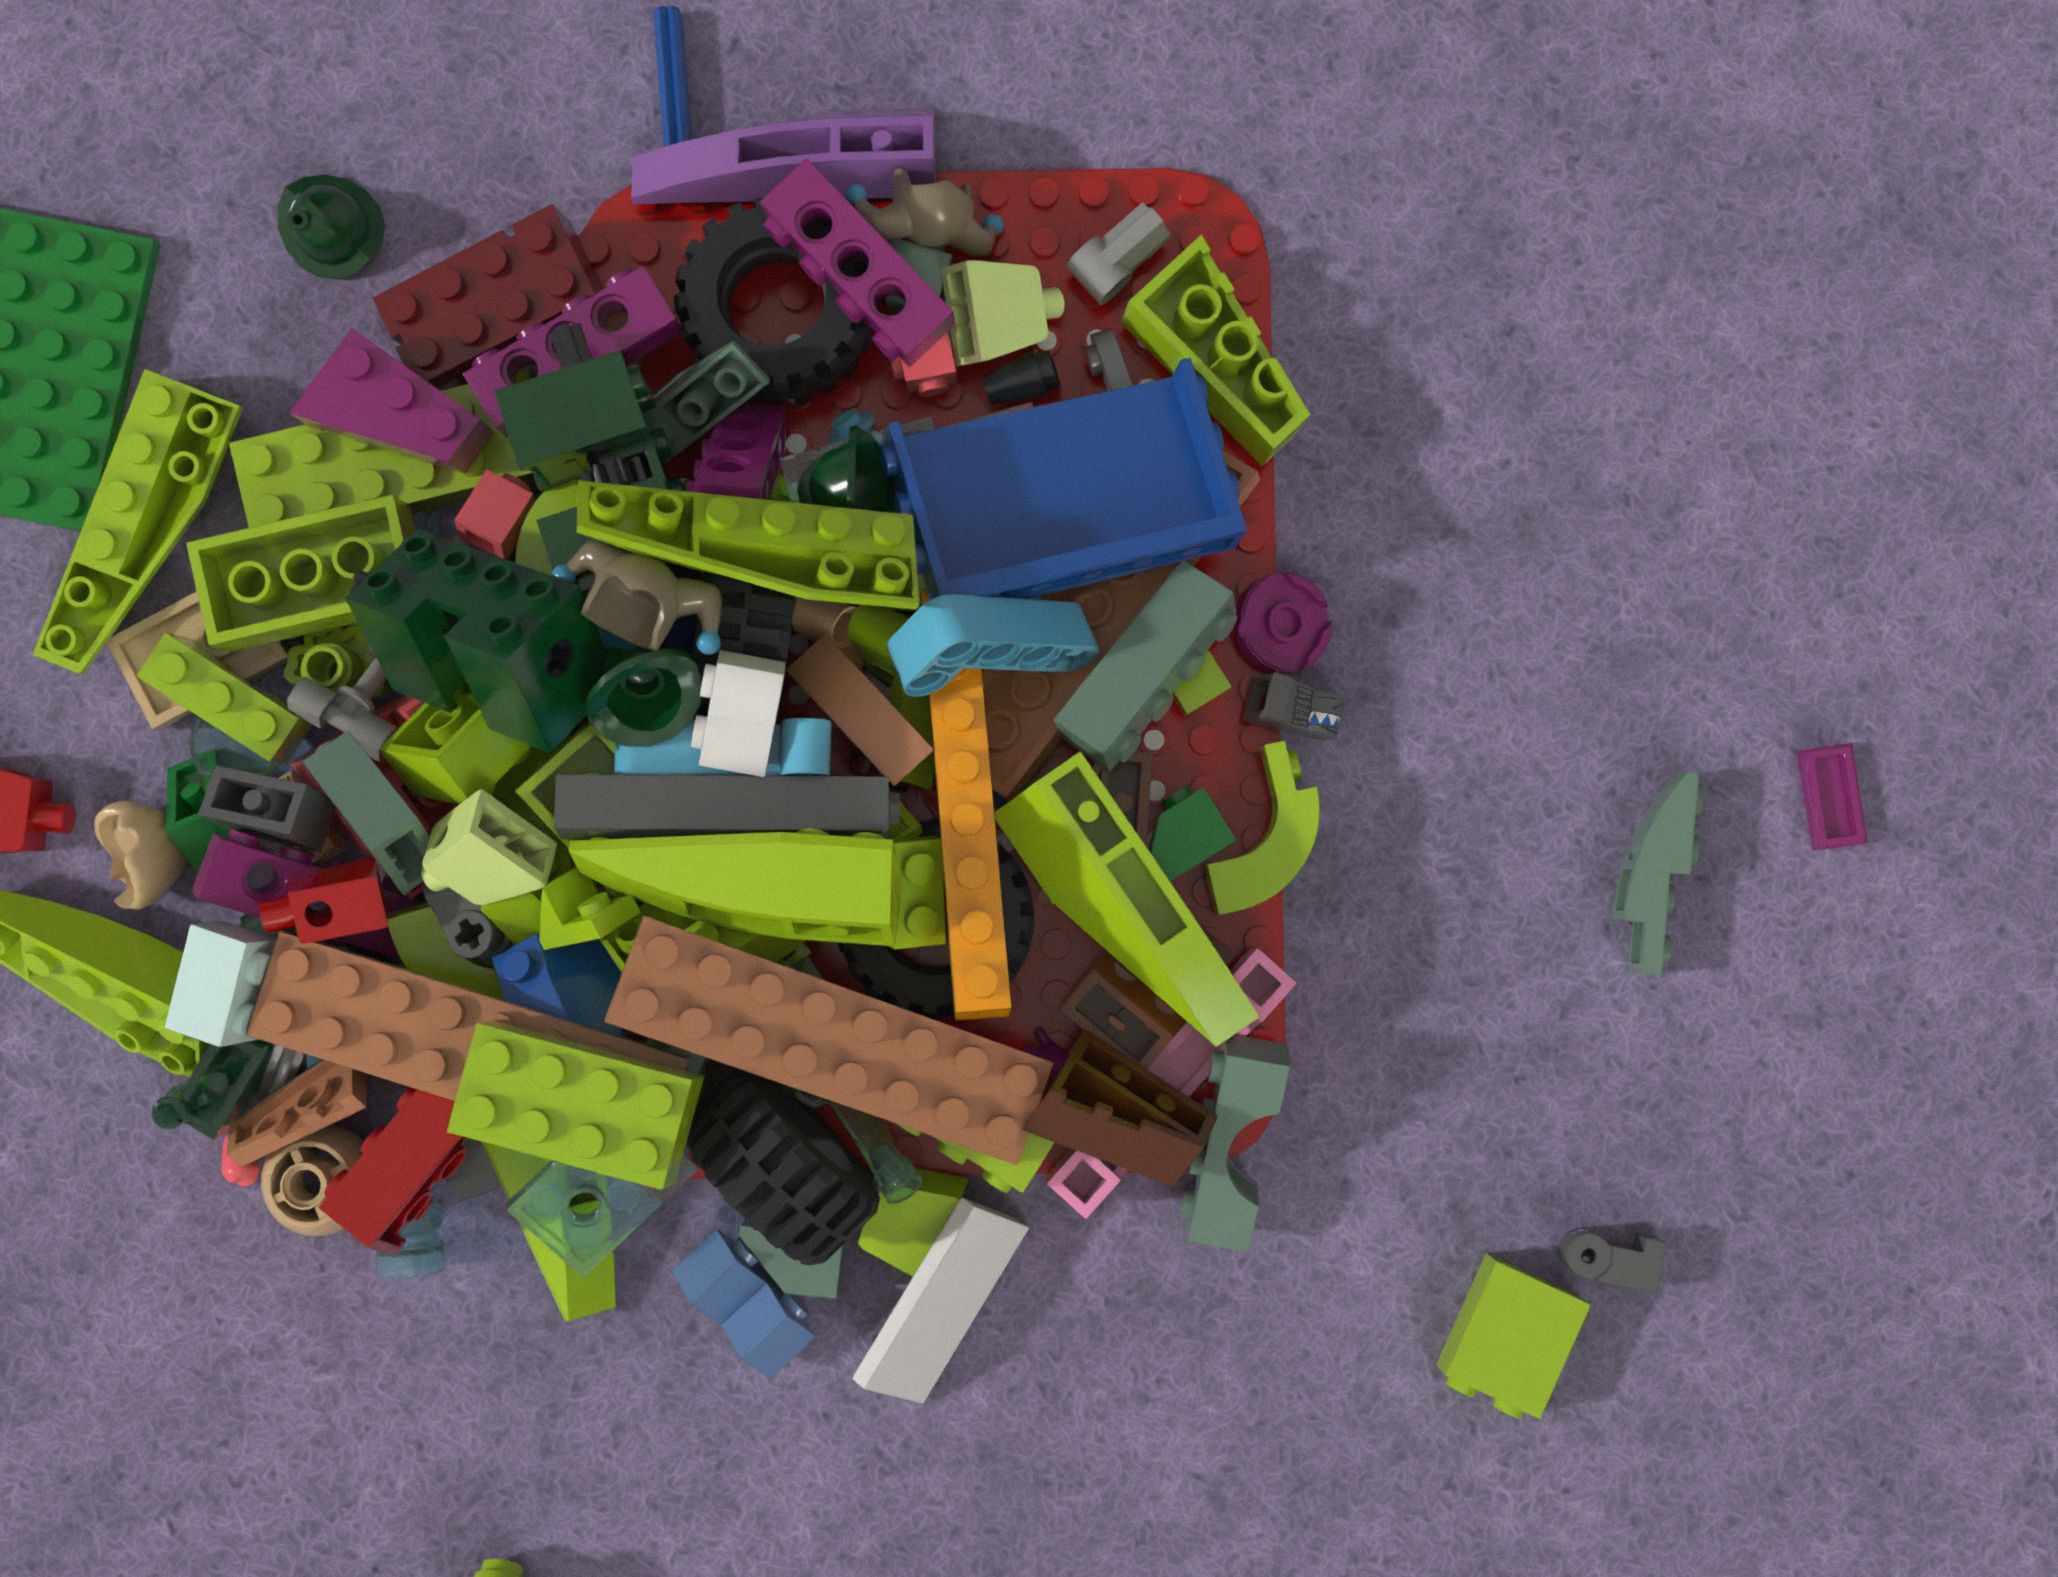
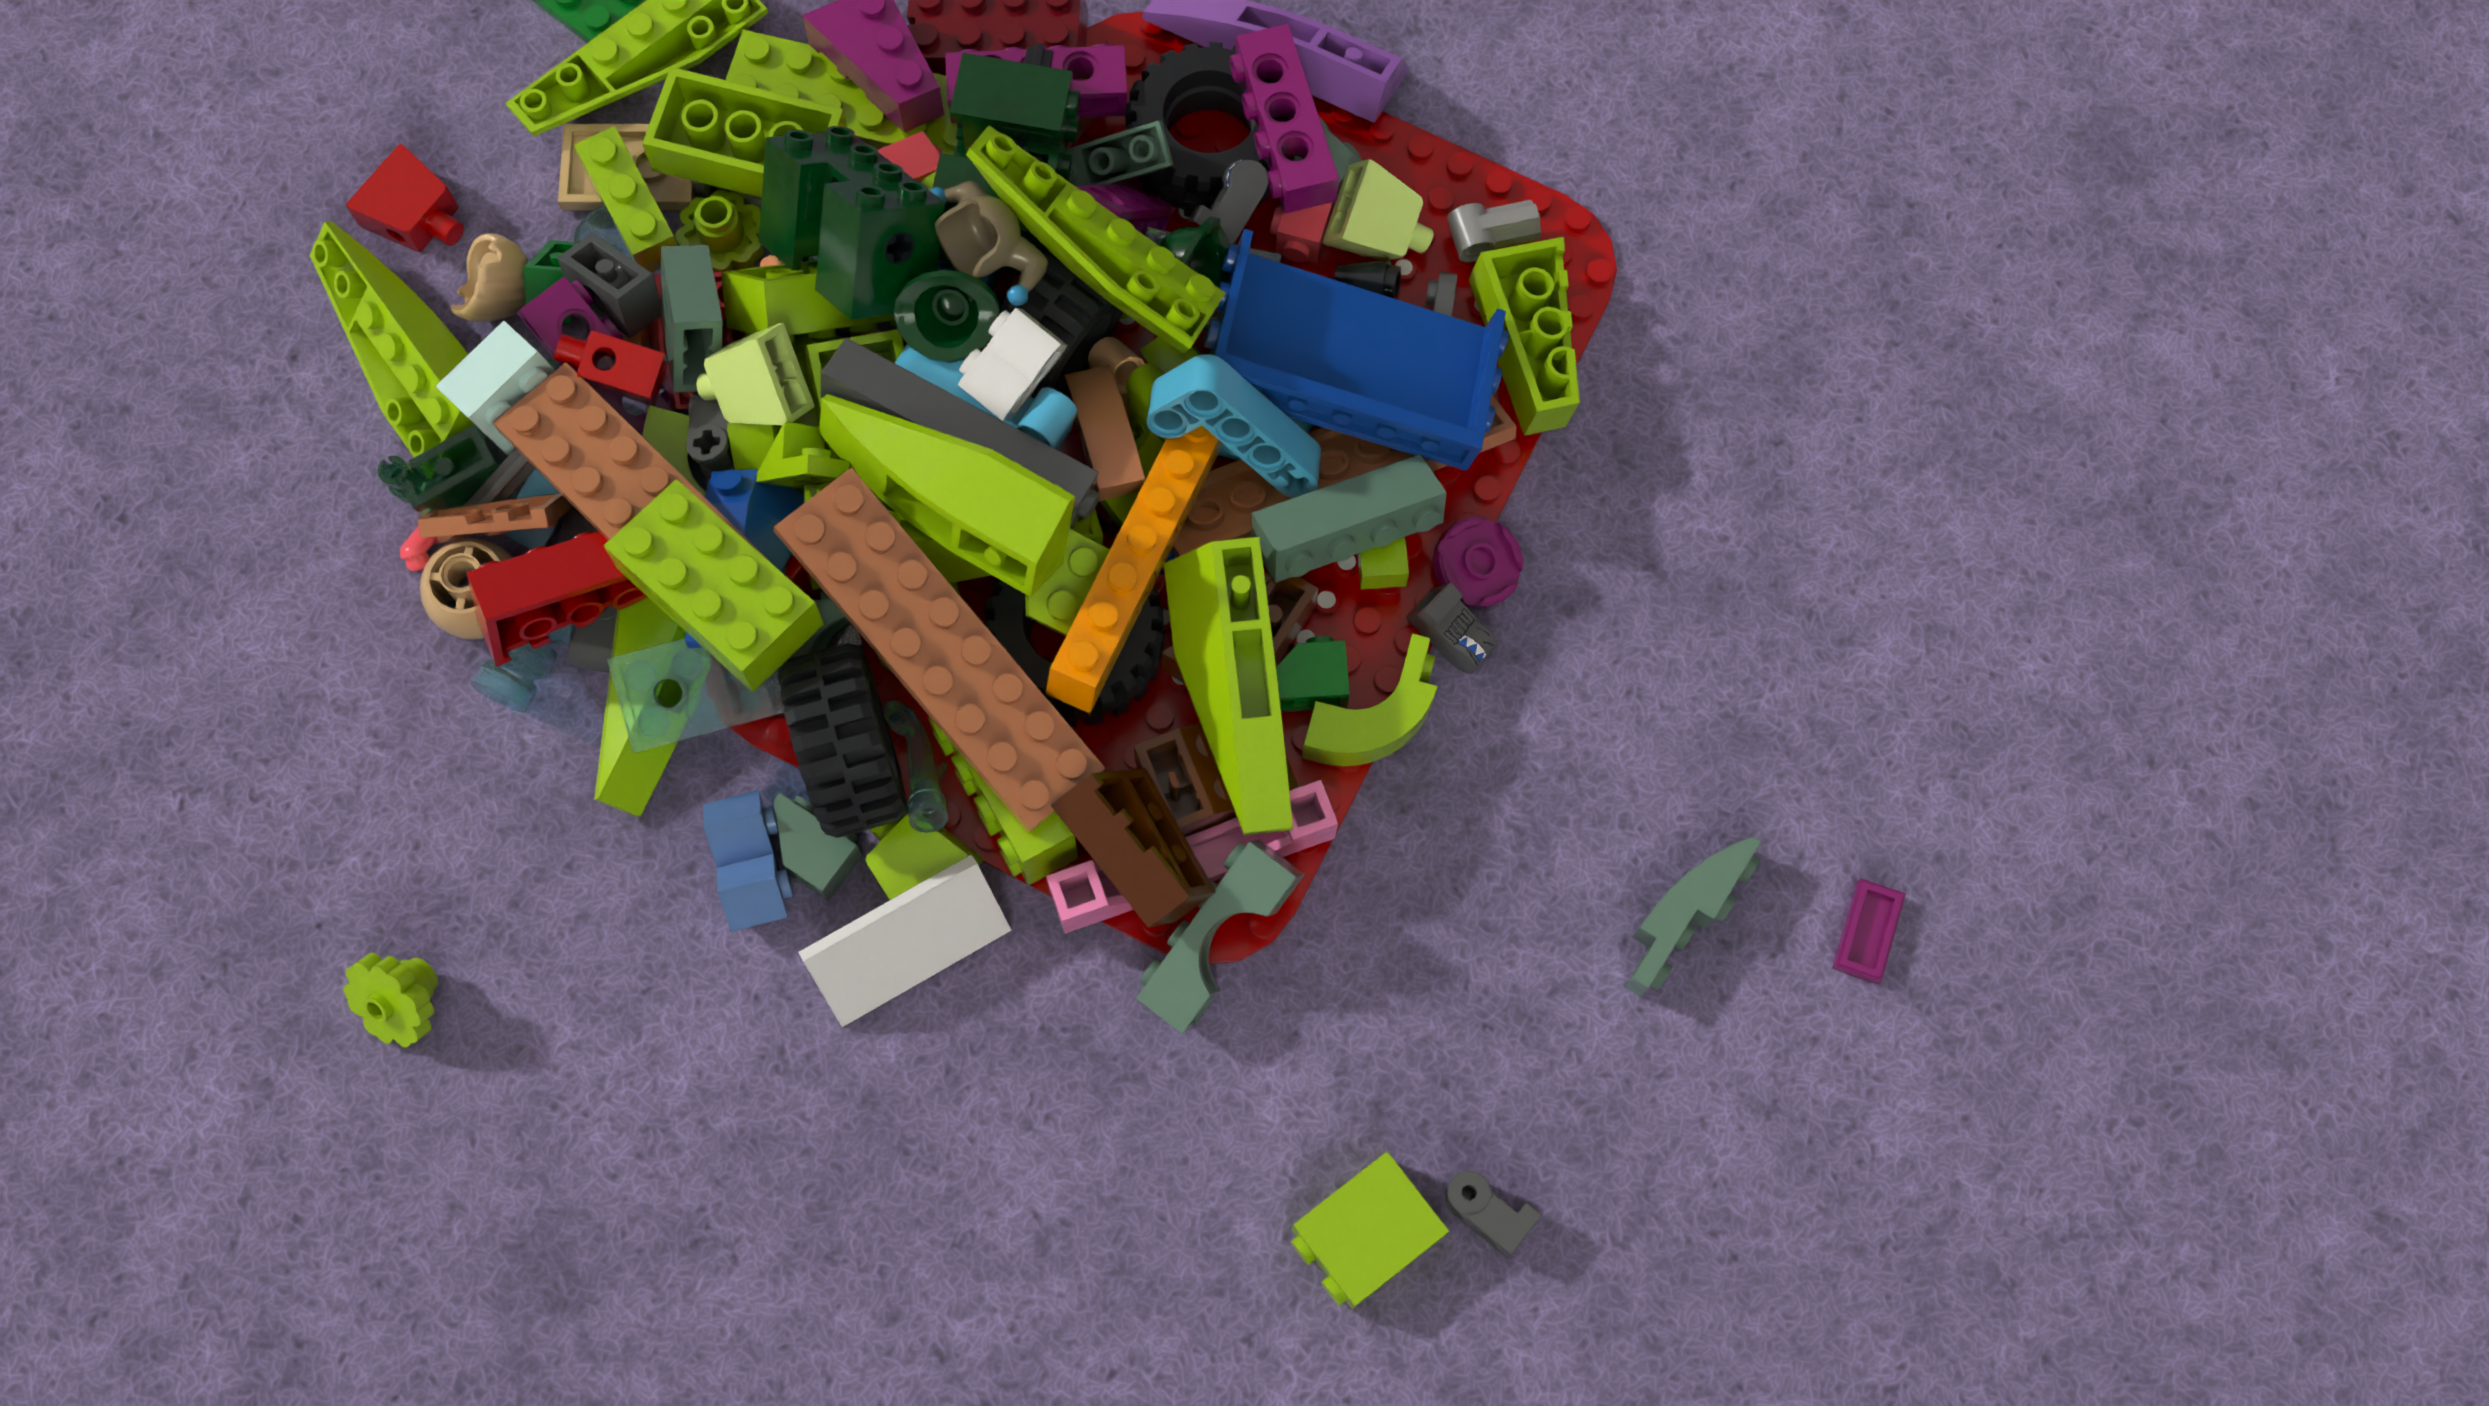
camera: 25 degrees right, 15 degrees down
light grey bar [287,647,397,762] -> none
dark tan piece [845,168,1004,257] -> none
none -> dark grey leg [1188,160,1268,245]

